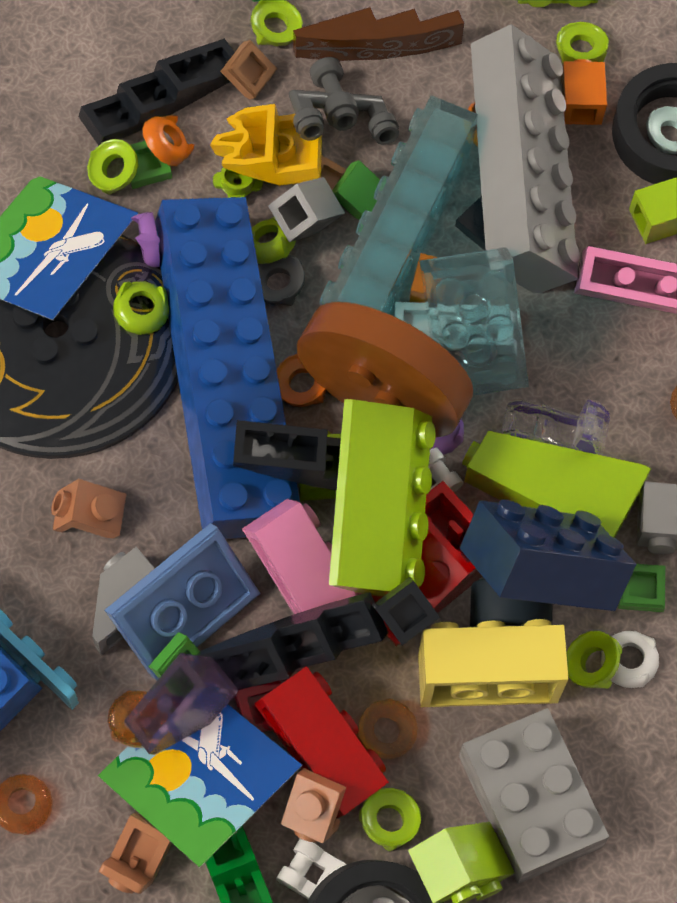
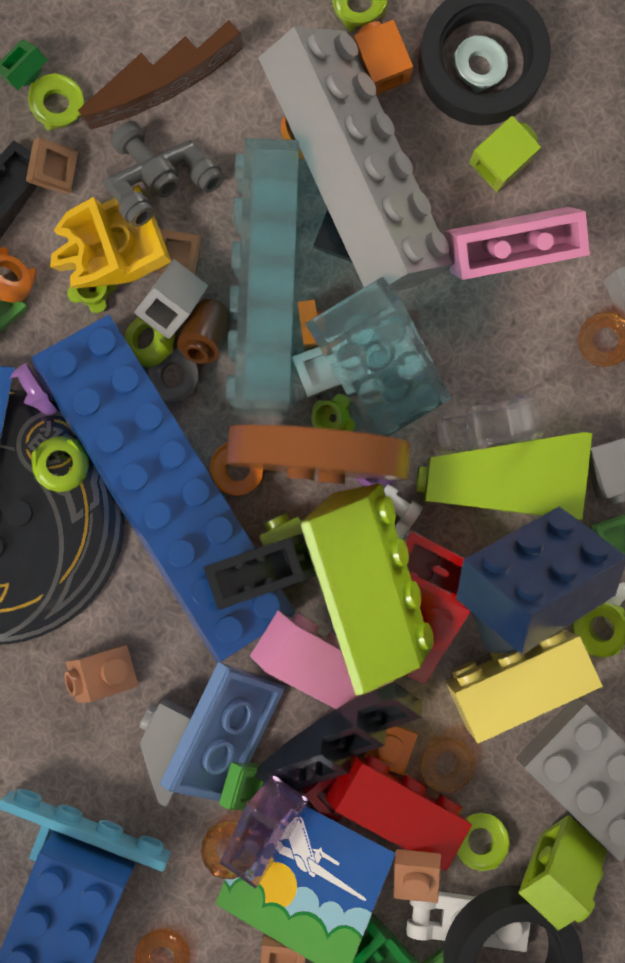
camera: 25 degrees left, 20 degrees up
bright green tile [332,160,389,221] -> none
black plate [373,577,440,646] -> none
none -> reddish brown brick [177,299,231,364]
none -> orange plate [362,726,418,775]

